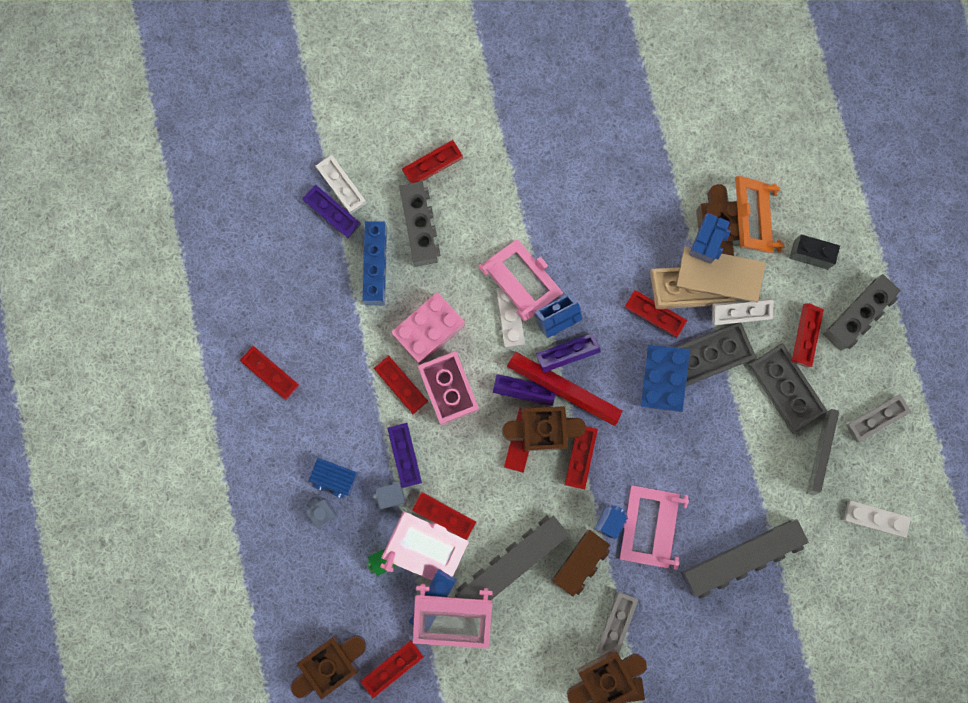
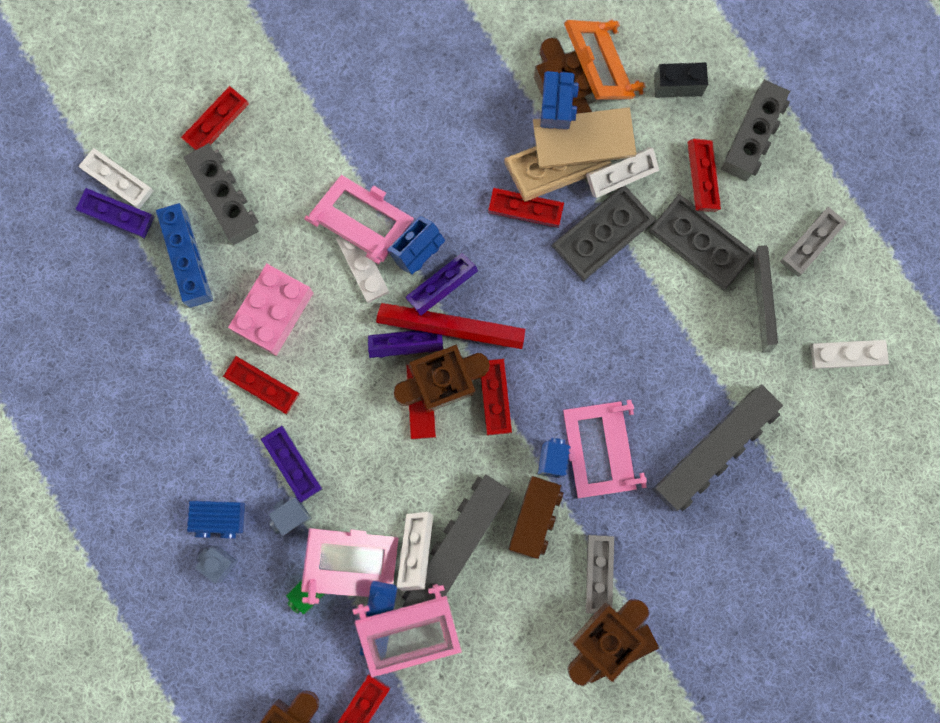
camera: 20 degrees left, 0 degrees up
red tile [239,346,299,400] -> none
red plate [412,492,476,540] -> none
bright pink brick [418,351,479,426] -> none
blue brick [641,345,690,412] -> none
none -> white plate [397,512,433,591]

